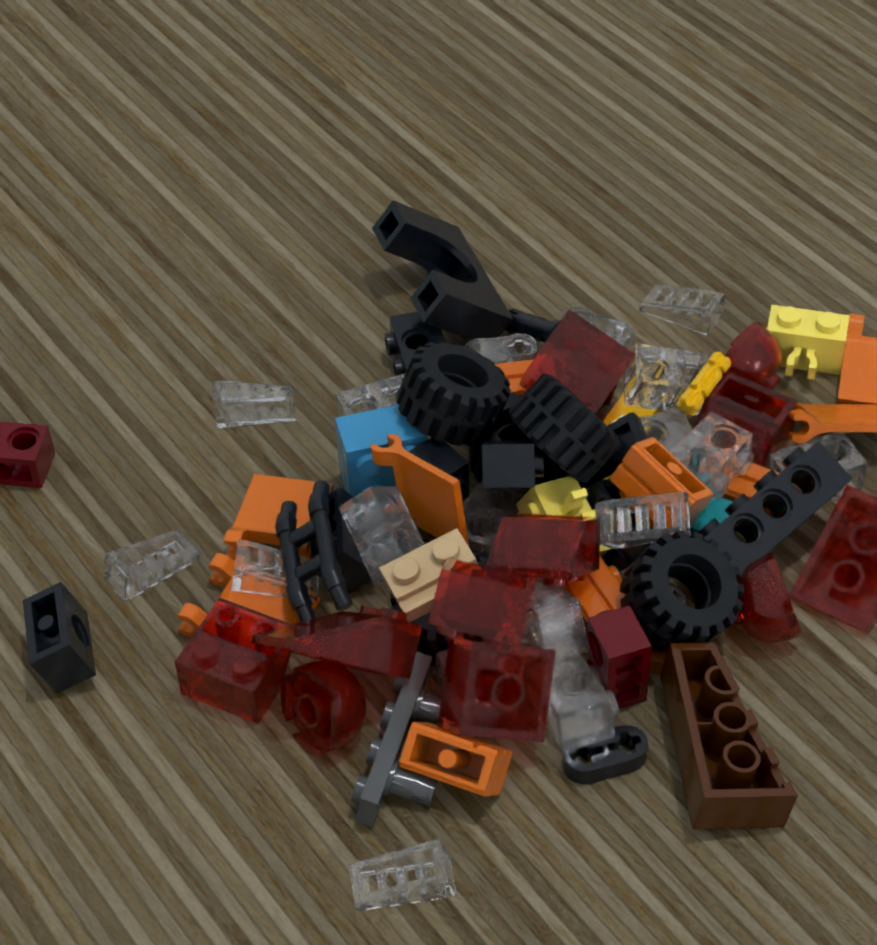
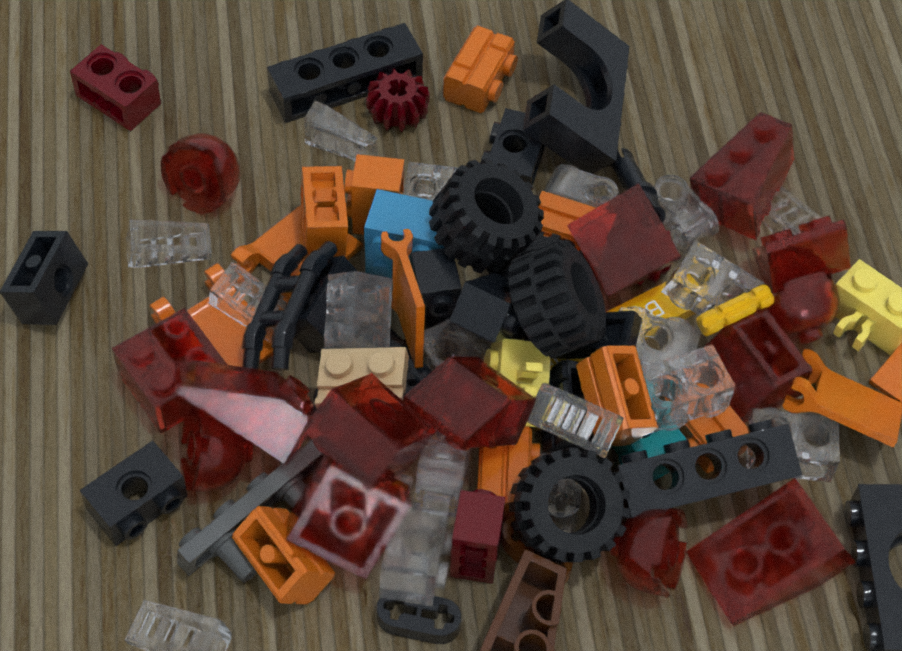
camera: 25 degrees right, 10 degrees up
none -> black brick [80,440,188,546]
none -> clear red cylinder [160,133,241,214]
none -> black brick [267,23,423,123]
none -> orange brick [300,166,348,258]
none -> orange brick [344,154,405,235]
none -> dark red gear [366,68,430,132]
none -> orange brick [443,25,518,113]
none -> clear red wedge [690,112,794,240]
none -> clear red slope [752,215,851,294]

